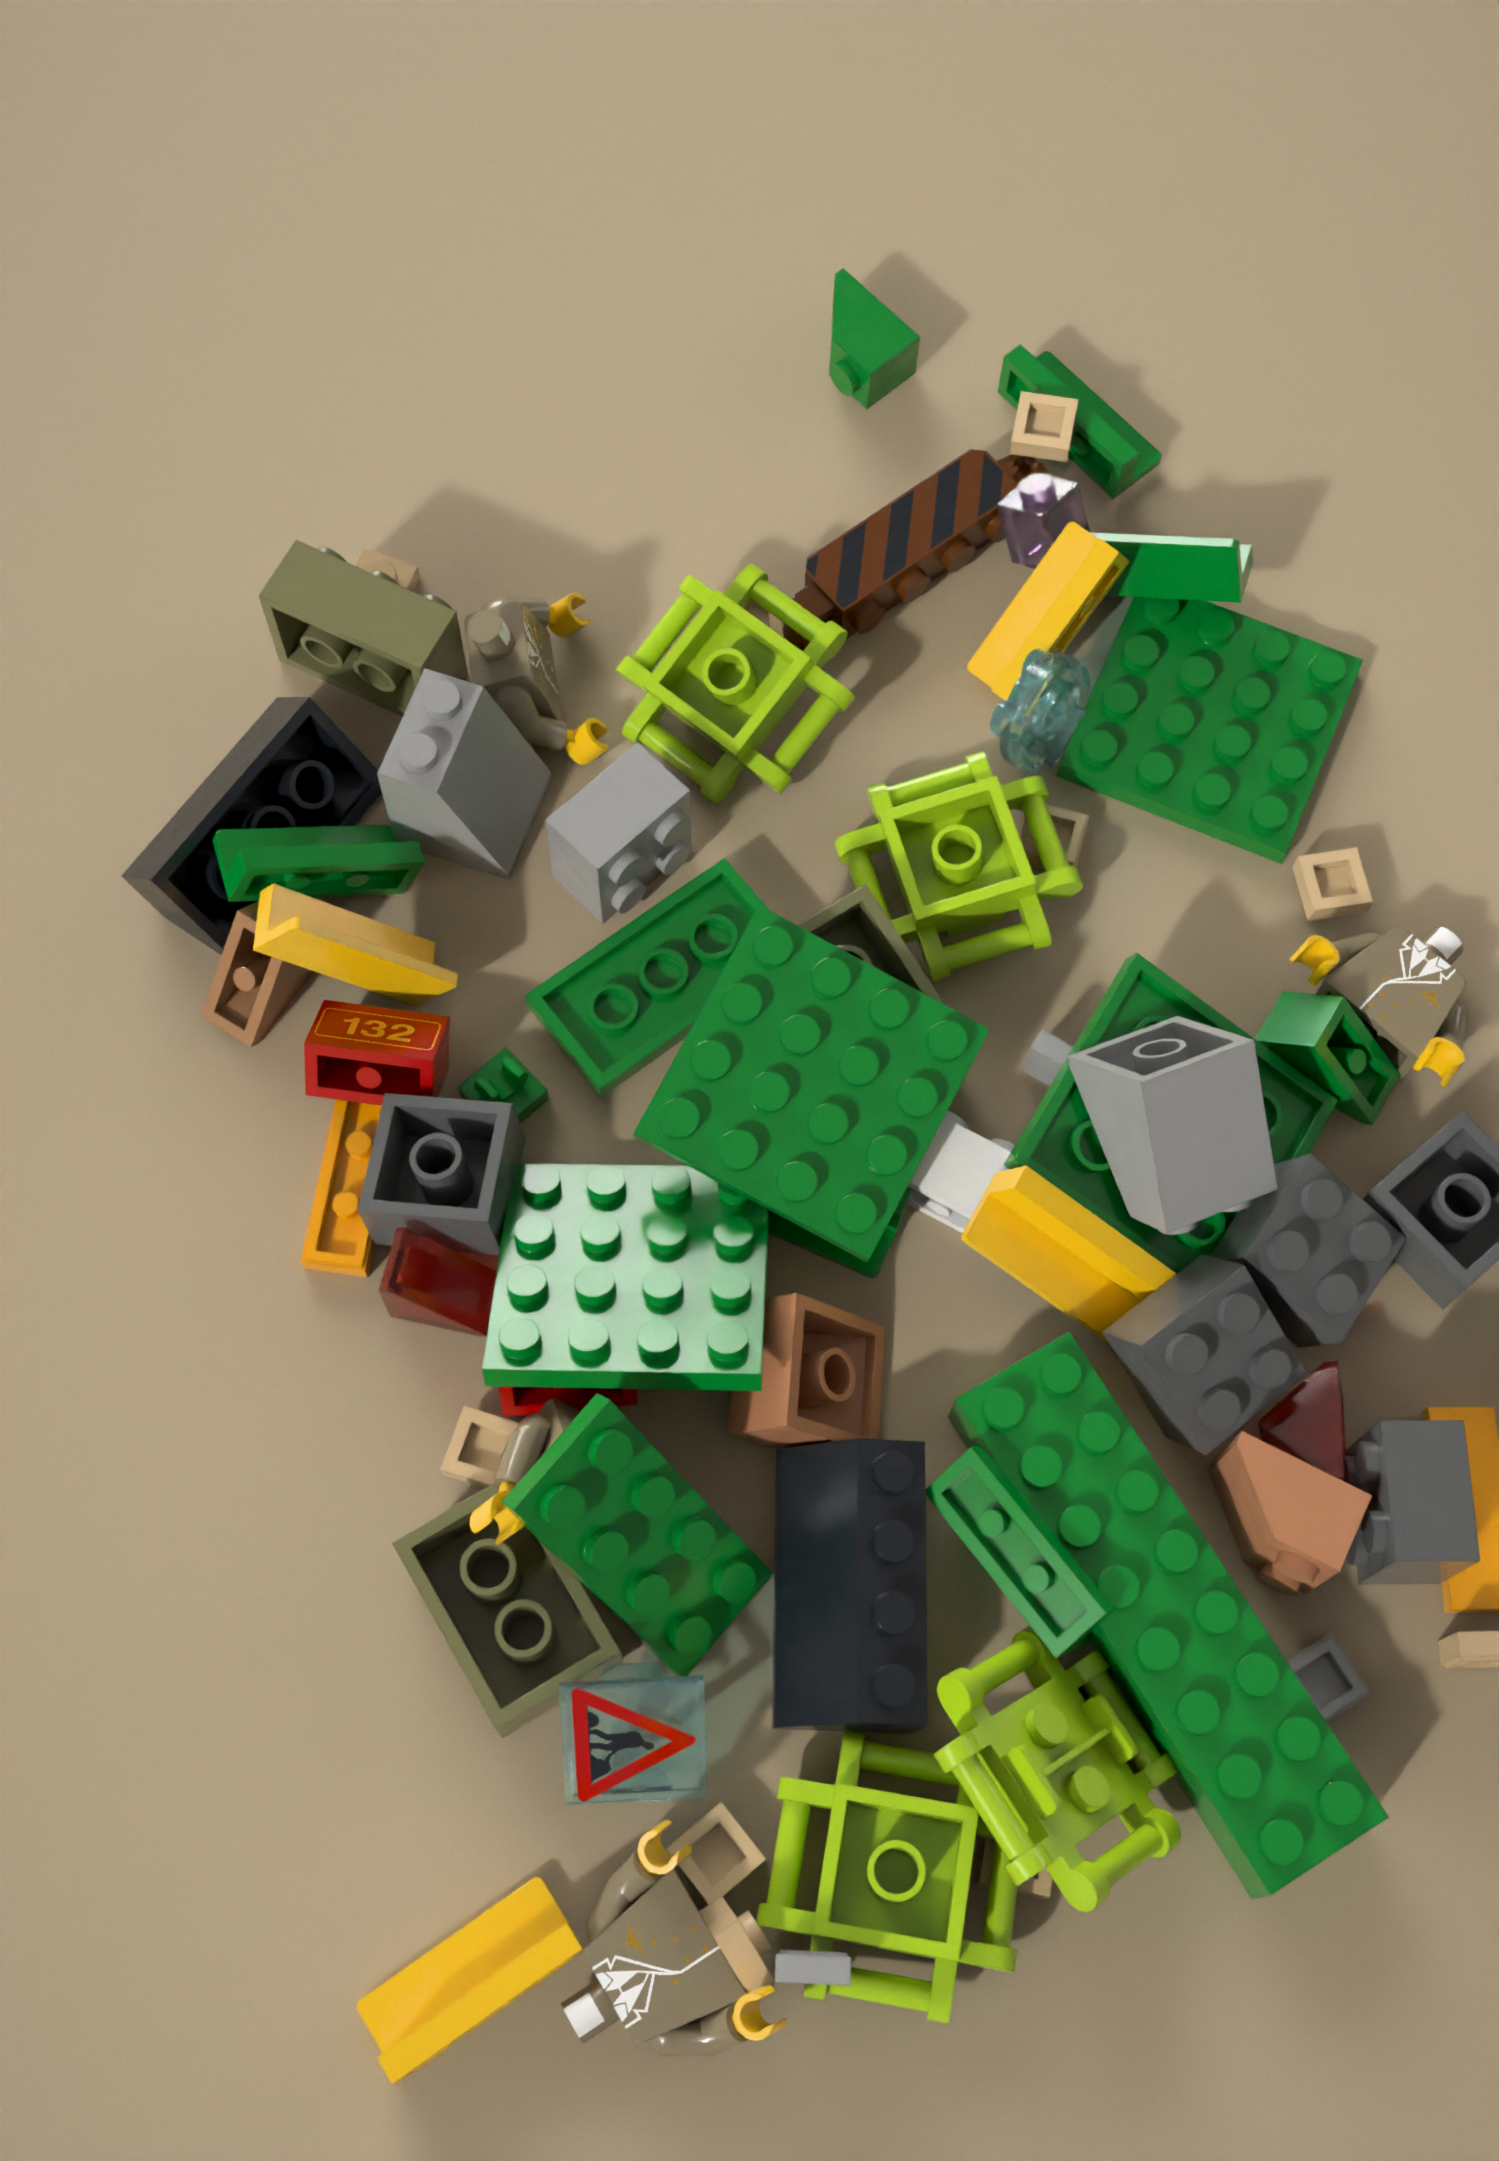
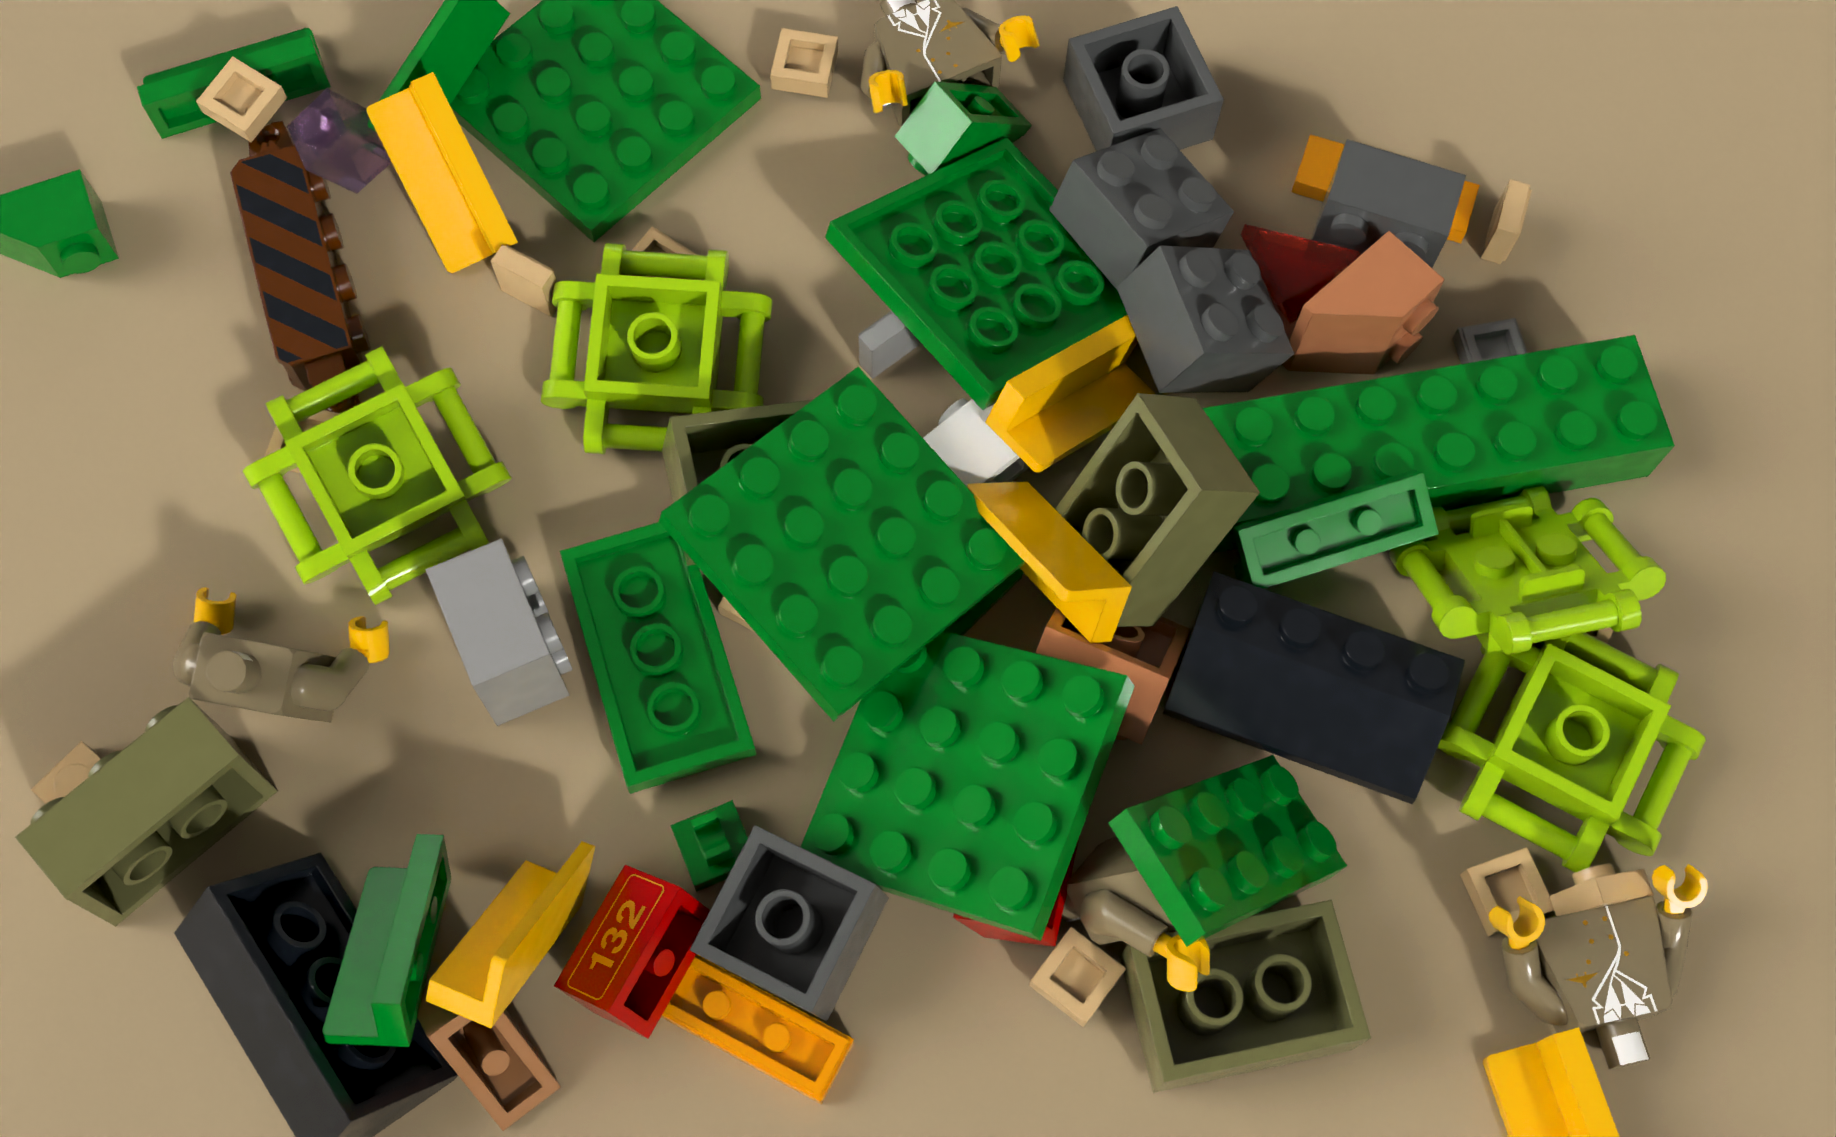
camera: 70 degrees left, 0 degrees up
light grey slope [377,668,552,880] -> none
clear red slope [378,1227,497,1337] -> none
clear light blue piece [559,1662,708,1805] -> none
light grey tile [775,1950,851,1986] -> none
clear light blue plate [990,648,1091,774] -> none
light grey slope [1068,1016,1278,1235] -> none
none -> tan tile [491,245,558,317]
none -> yellow panel [967,481,1132,643]
none -> olive brick [1055,393,1260,627]

